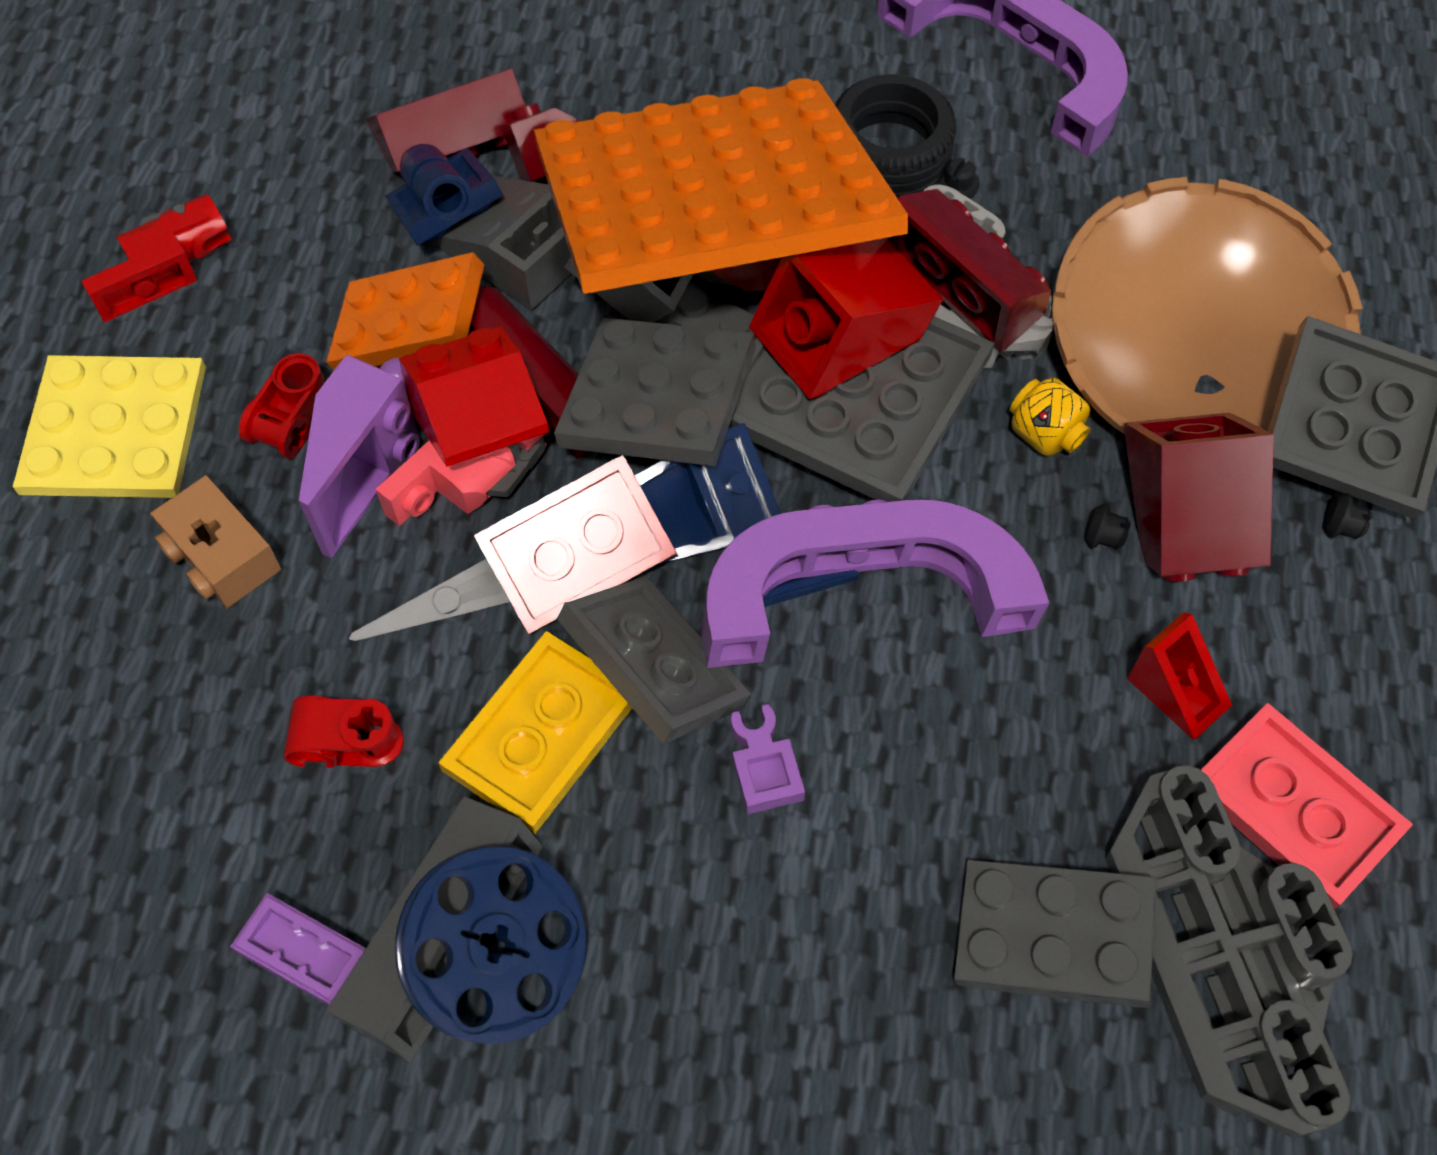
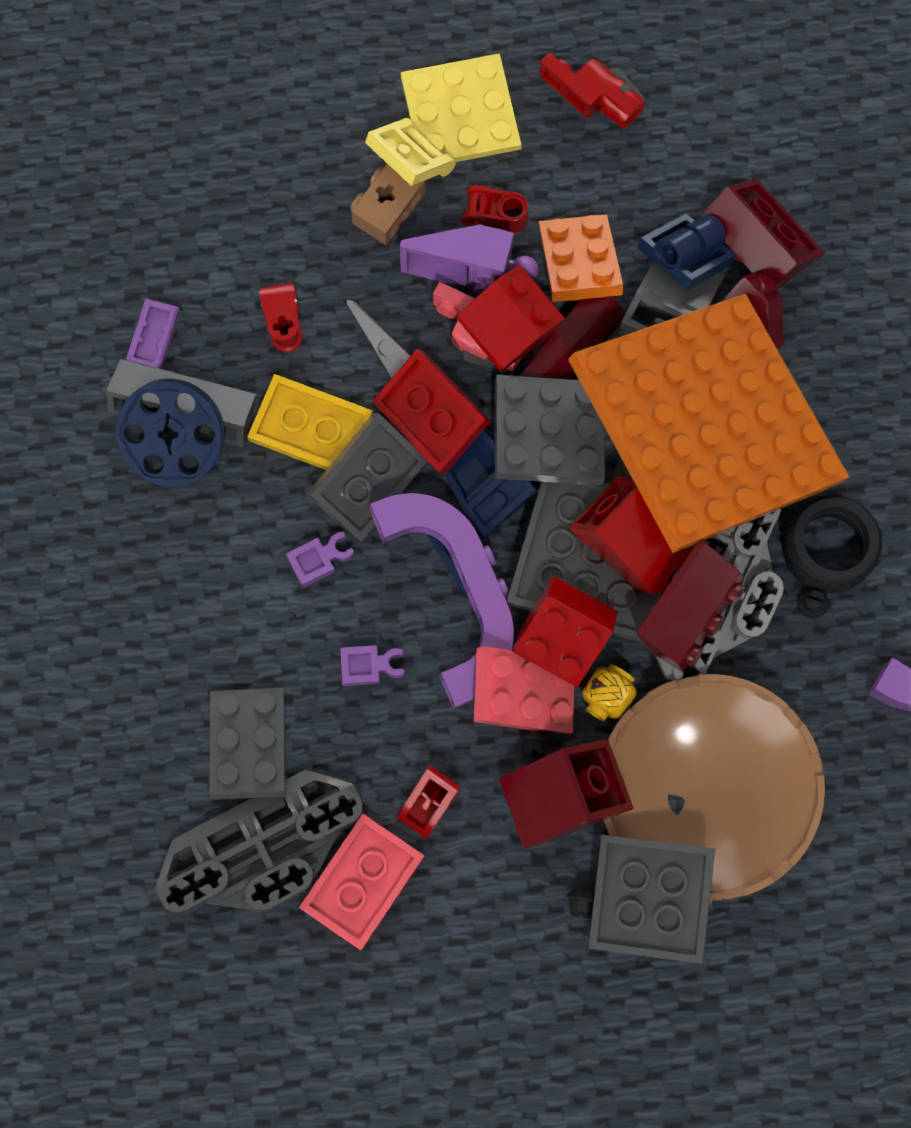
camera: 75 degrees right, 15 degrees up
none -> medium lavender plate [340,645,405,686]
none -> light yellow plate [365,118,456,186]
none -> coral plate [474,646,574,735]
none -> red brick [512,576,618,687]

